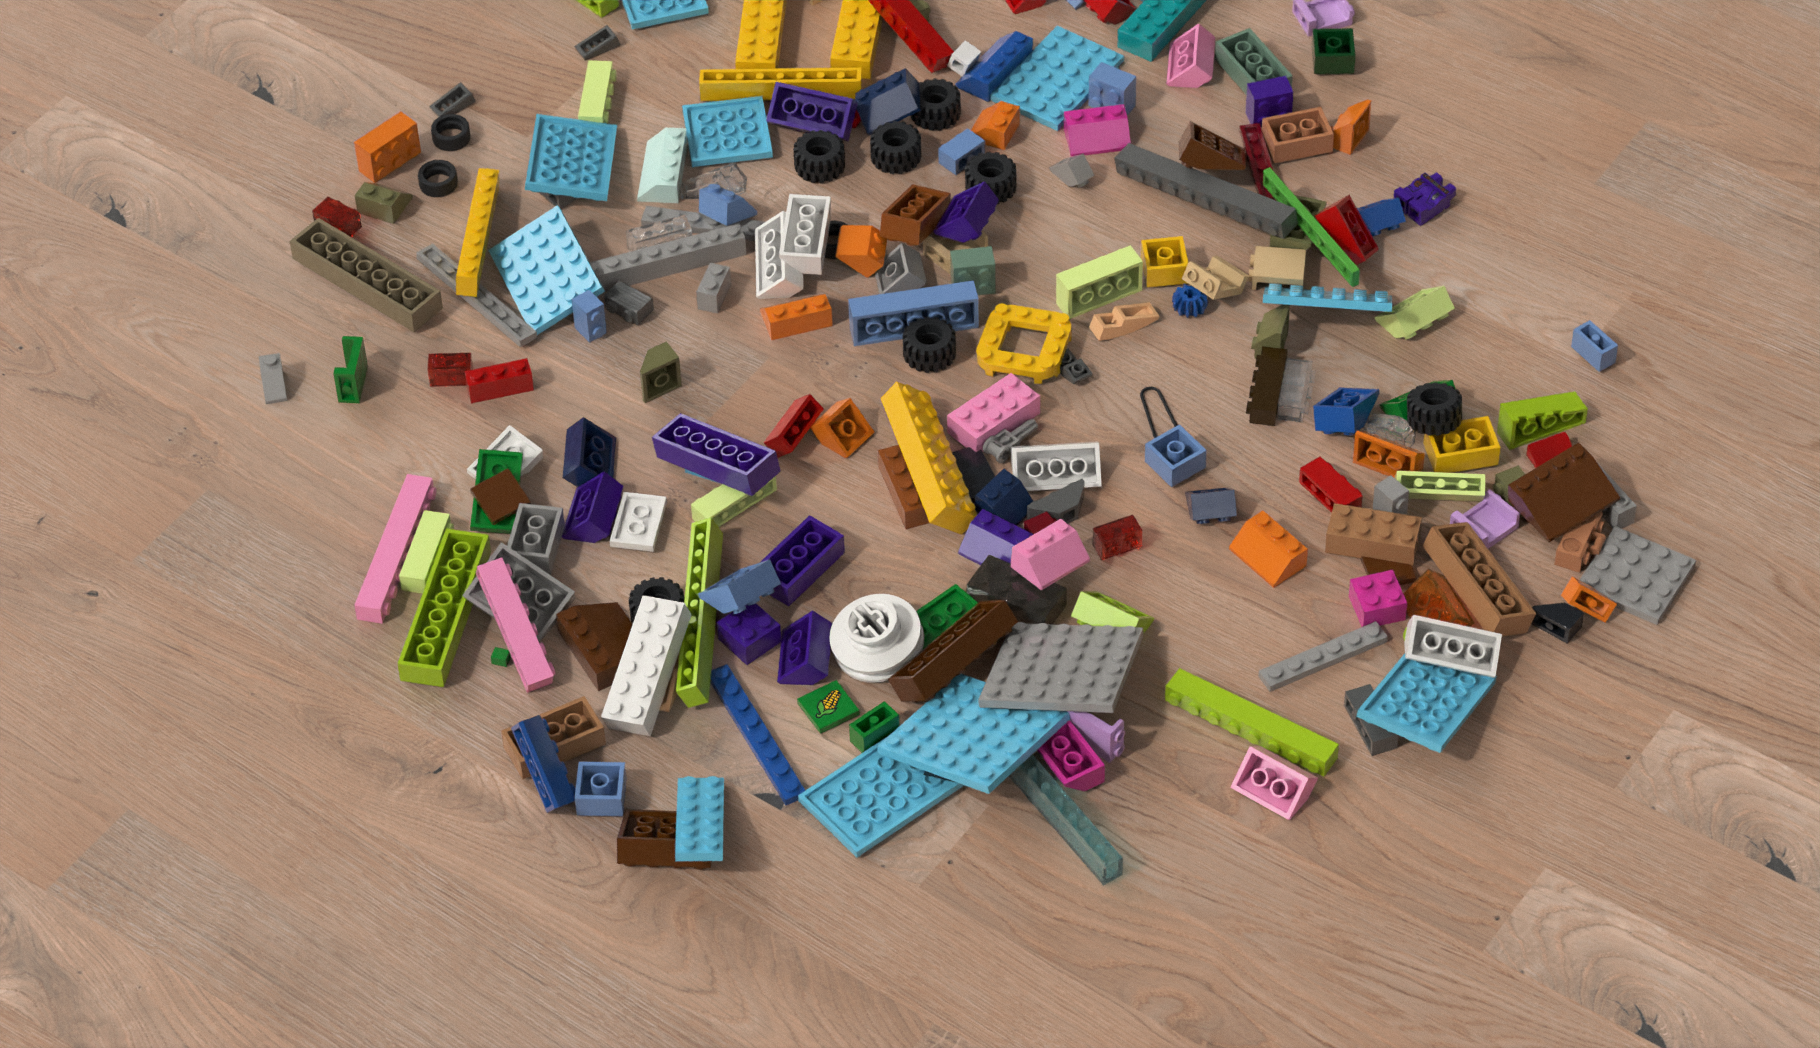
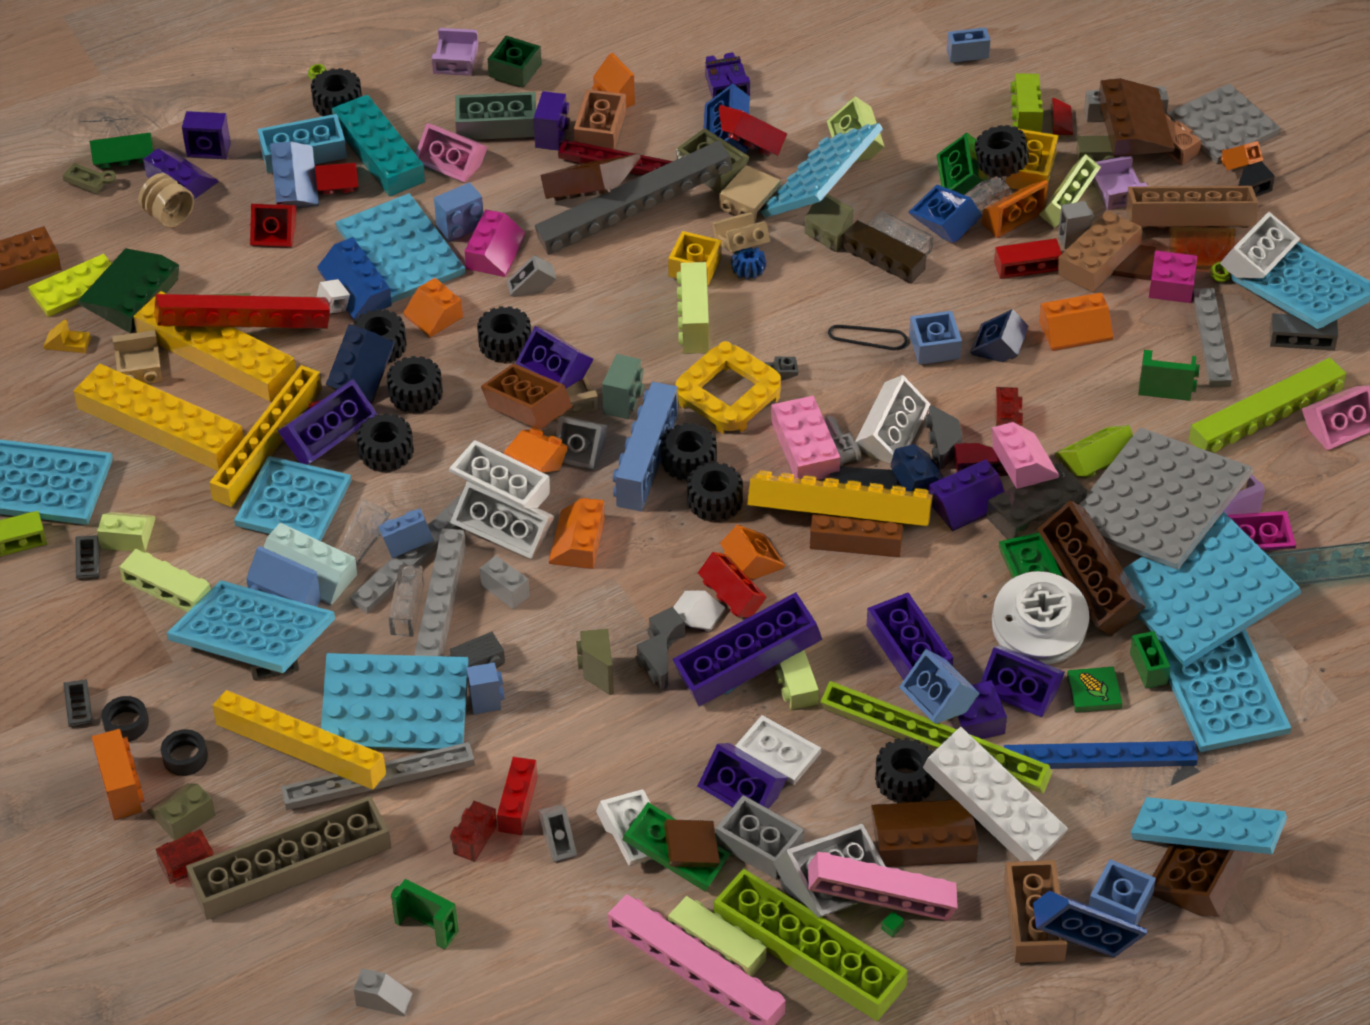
camera: 65 degrees left, 0 degrees up
dark blue slope [562,417,616,487] -> none
medium blue brick [938,128,985,175] -> none
light nougat slope [1089,303,1160,341] -> none
bright green tile [1263,167,1360,287] -> none
none -> yellowish green slope [97,512,156,552]
none -> medium blue slope [246,546,321,607]
none -> light grey slope [538,804,577,862]
none -> dark grey arch [635,607,685,691]
none -> white slope [673,590,725,632]
none -> black tyre [687,462,743,522]
none -> green panel [1138,350,1200,401]

